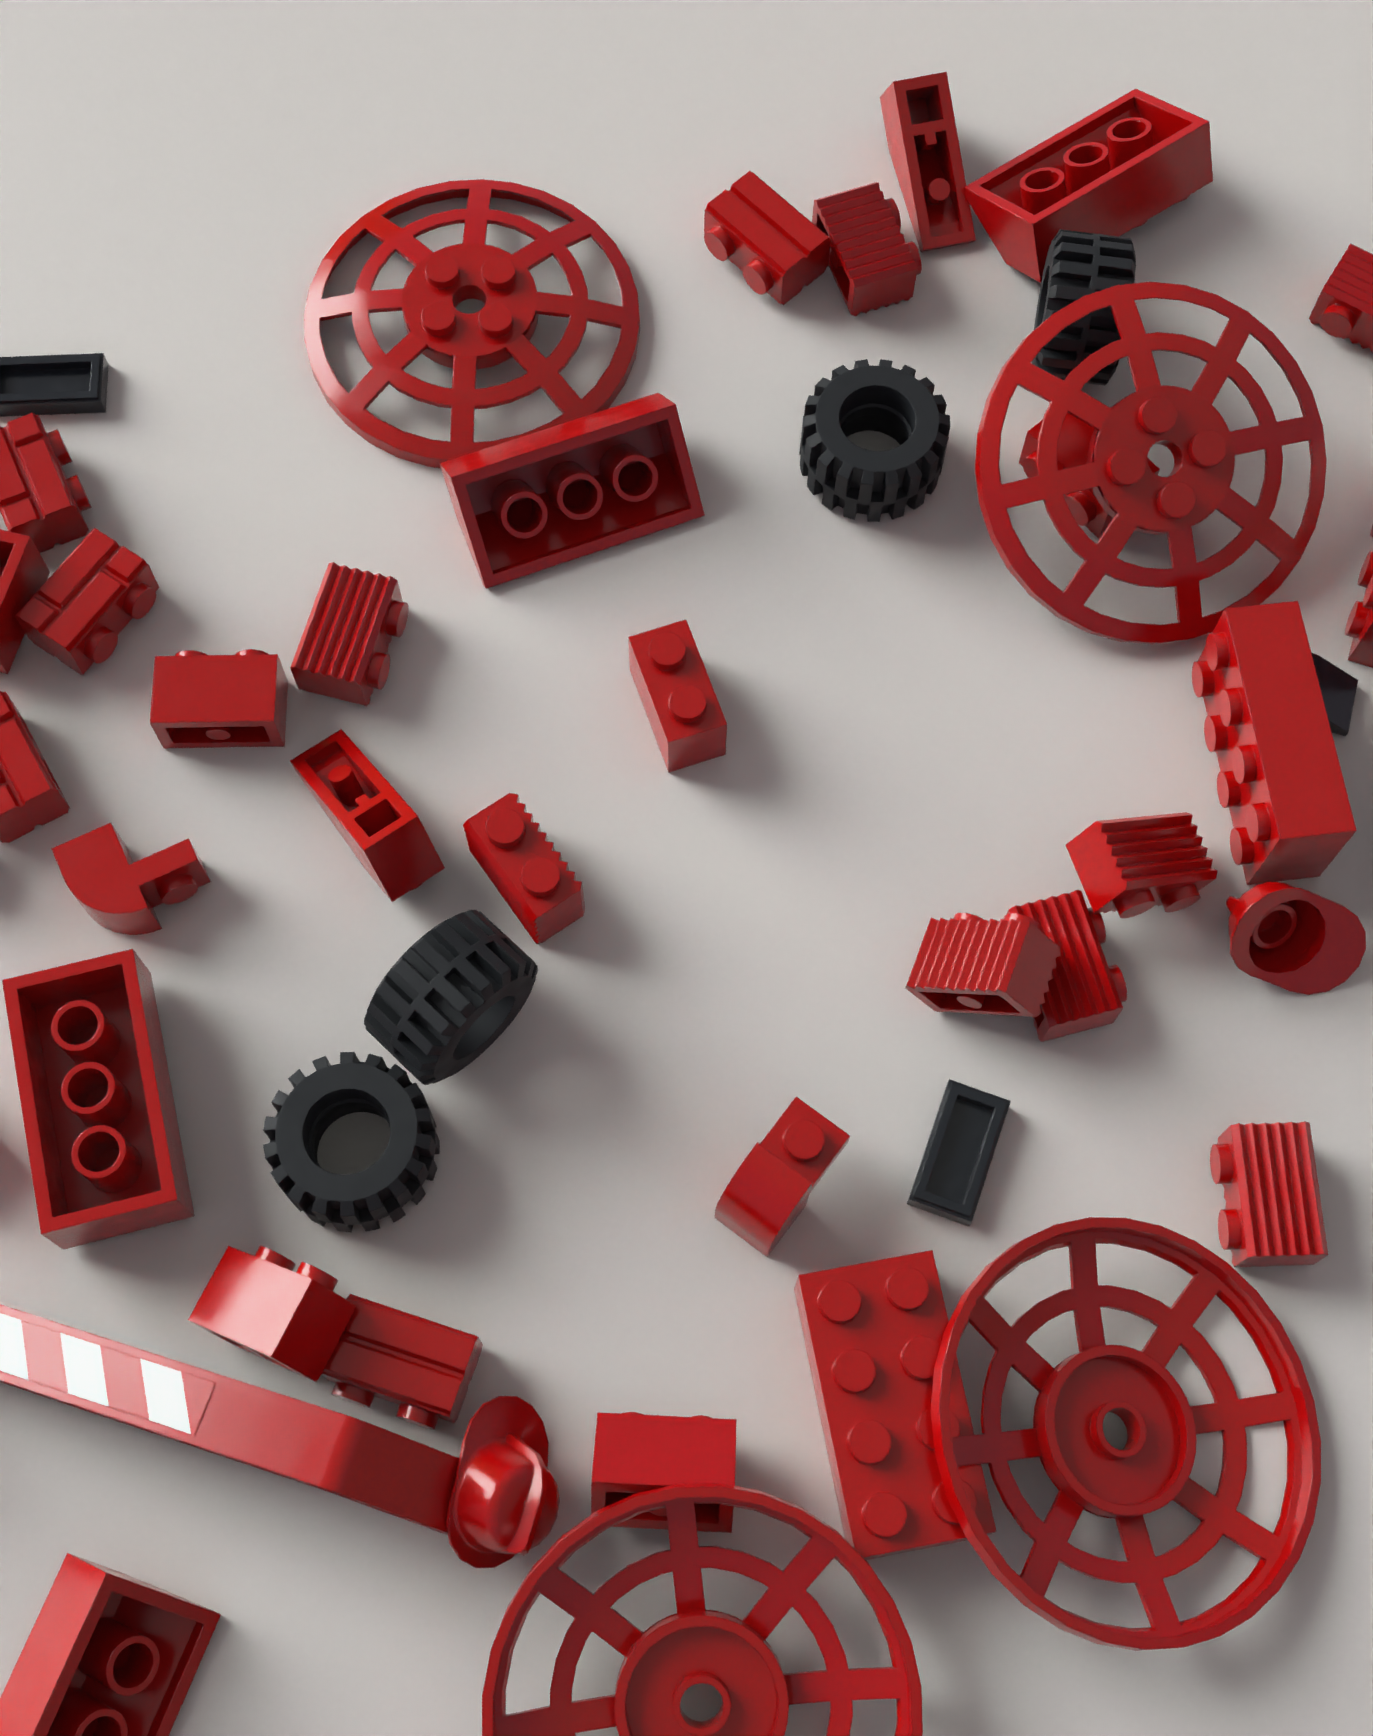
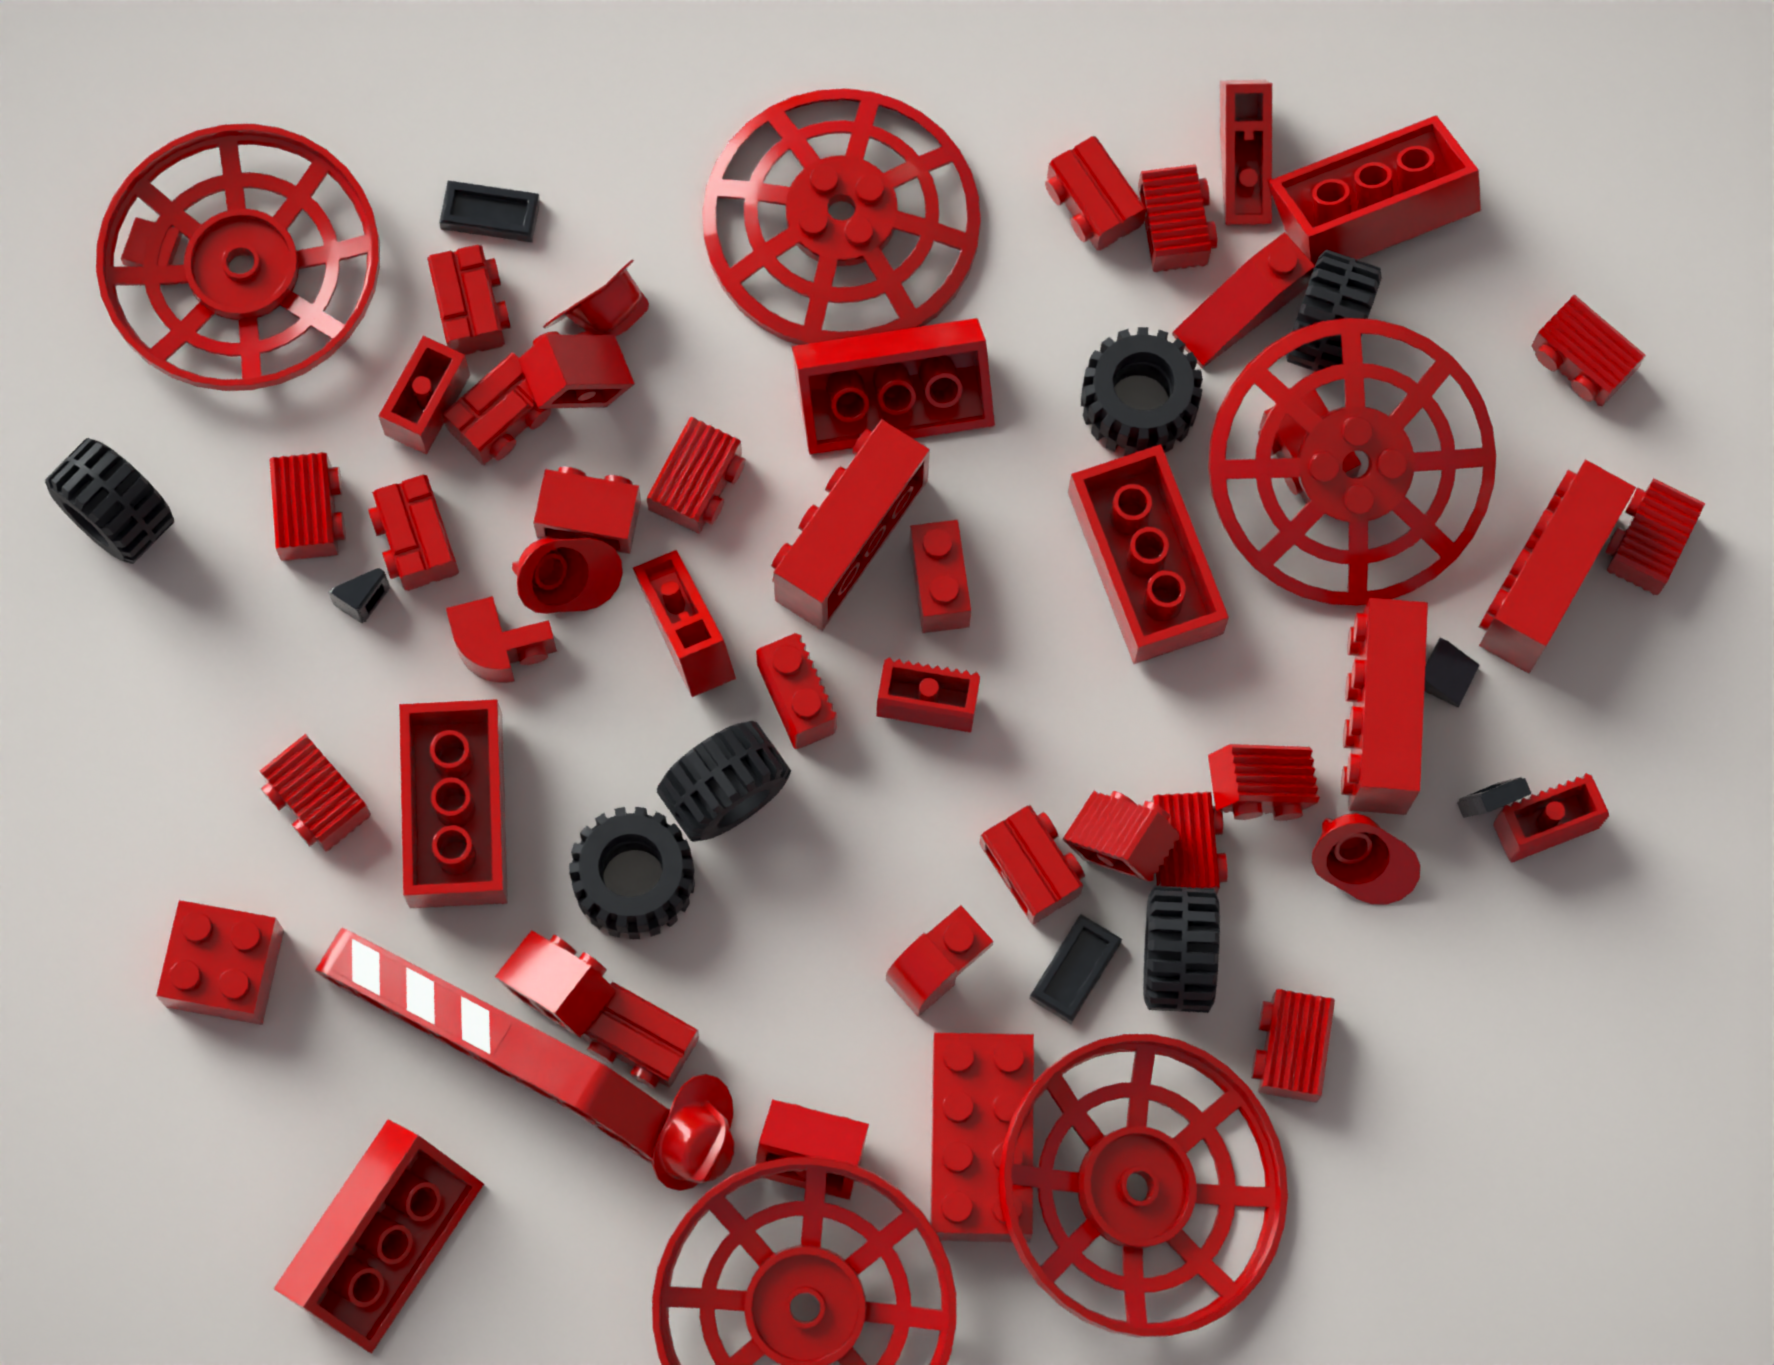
camera: 10 degrees right, 5 degrees up
none -> red piece [512,538,623,614]
none -> red brick [518,331,635,409]
none -> red piece [543,259,649,337]
none -> red brick [771,419,930,631]
none -> red brick [876,657,980,733]
none -> red brick [979,805,1085,924]
none -> red brick [1068,444,1229,664]
none -> black tyre [1143,886,1220,1013]
none -> red slope [1172,232,1315,368]

